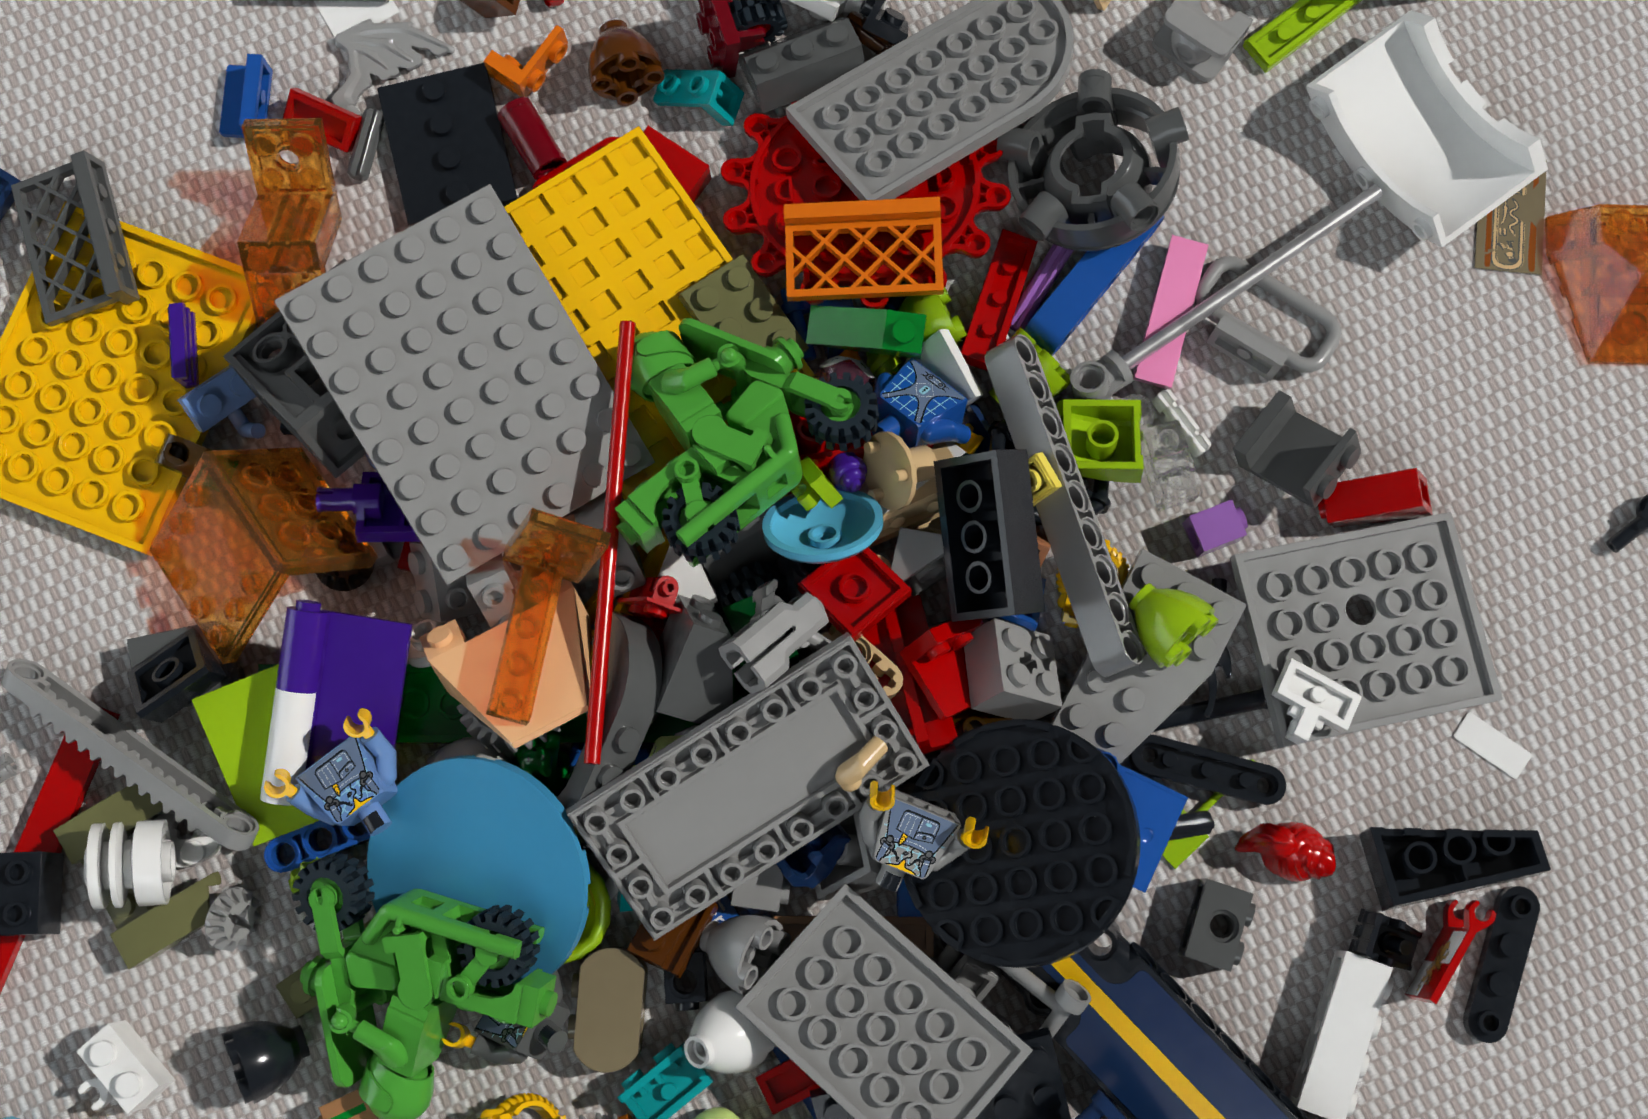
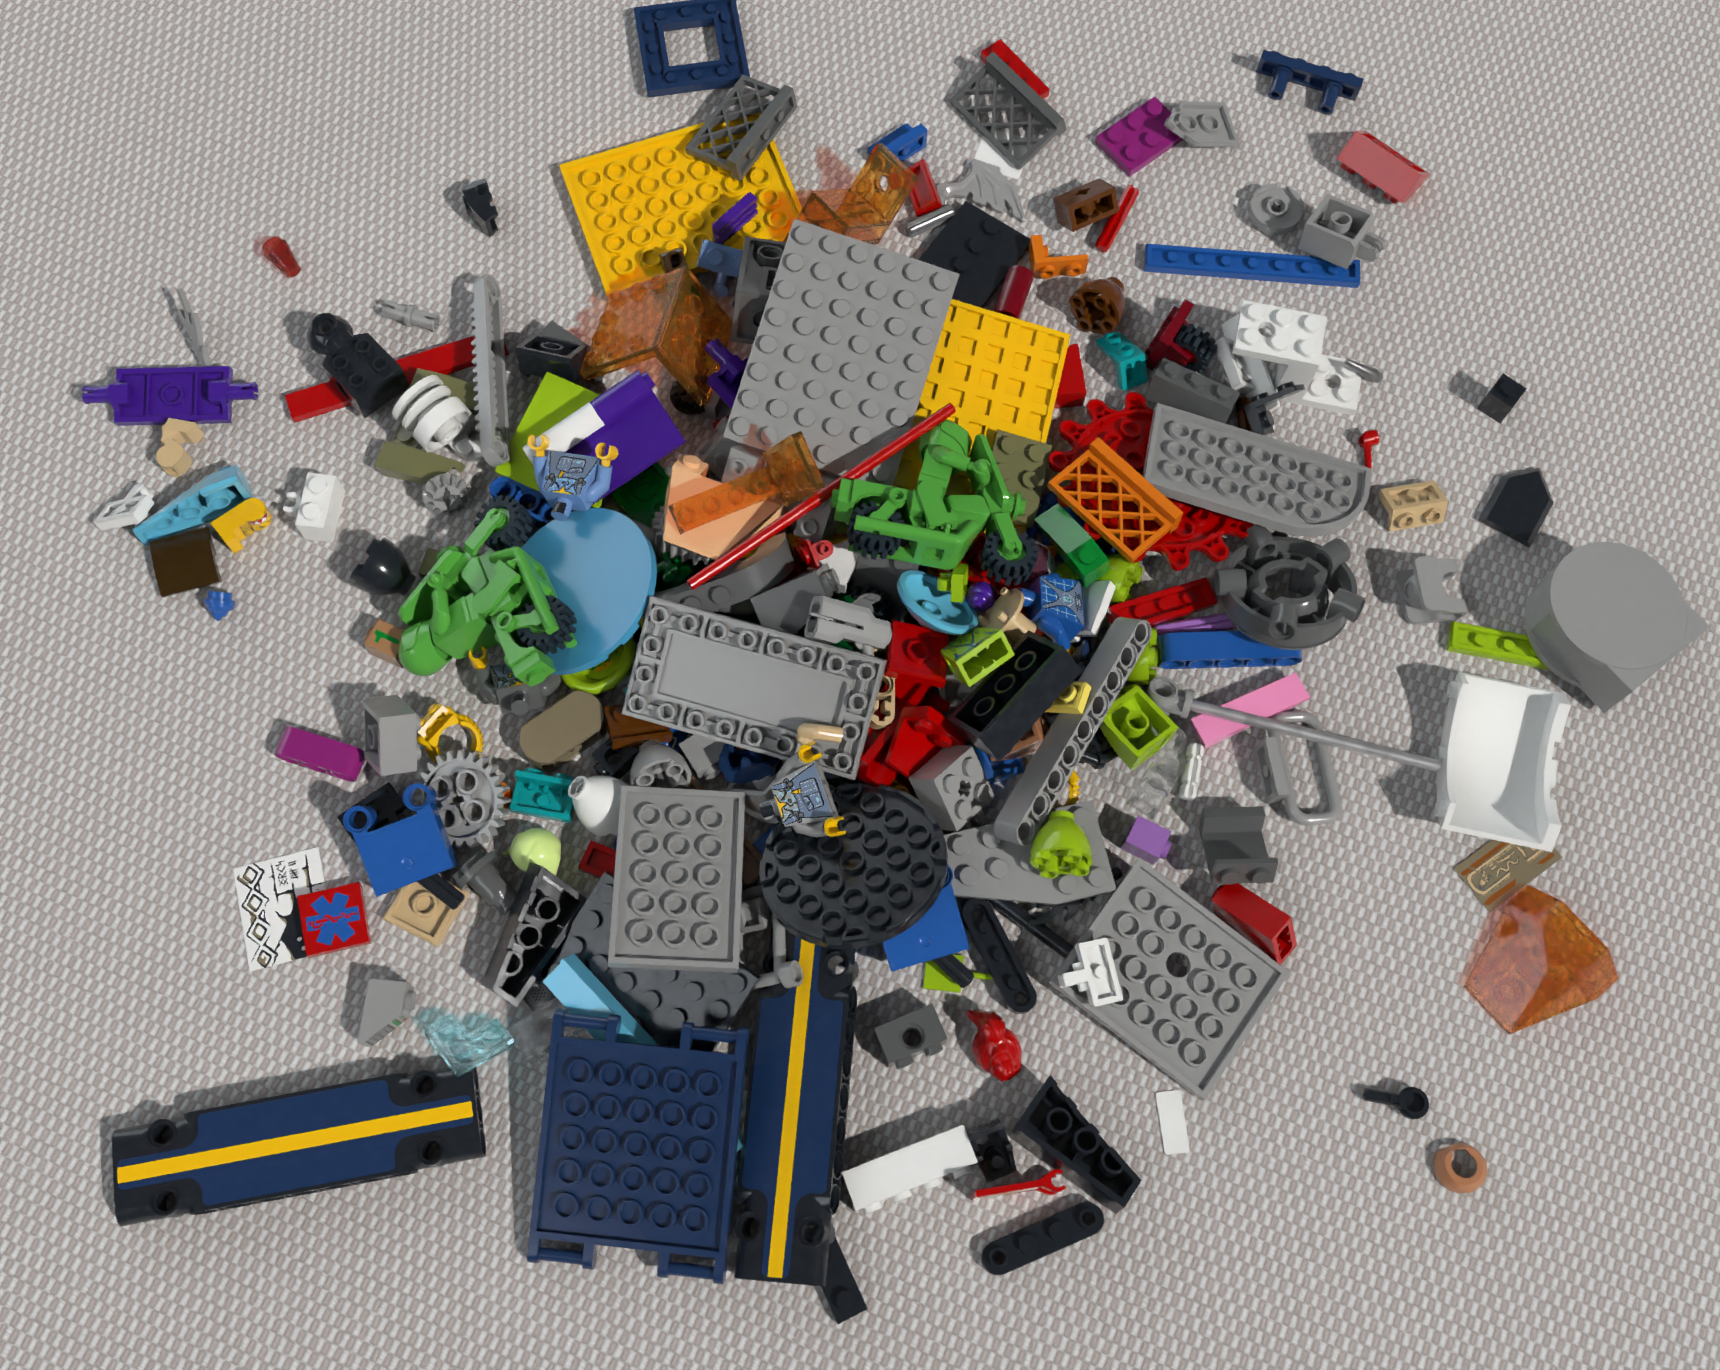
camera: 45 degrees right, 10 degrees down
none -> lime torso [941,628,1015,687]

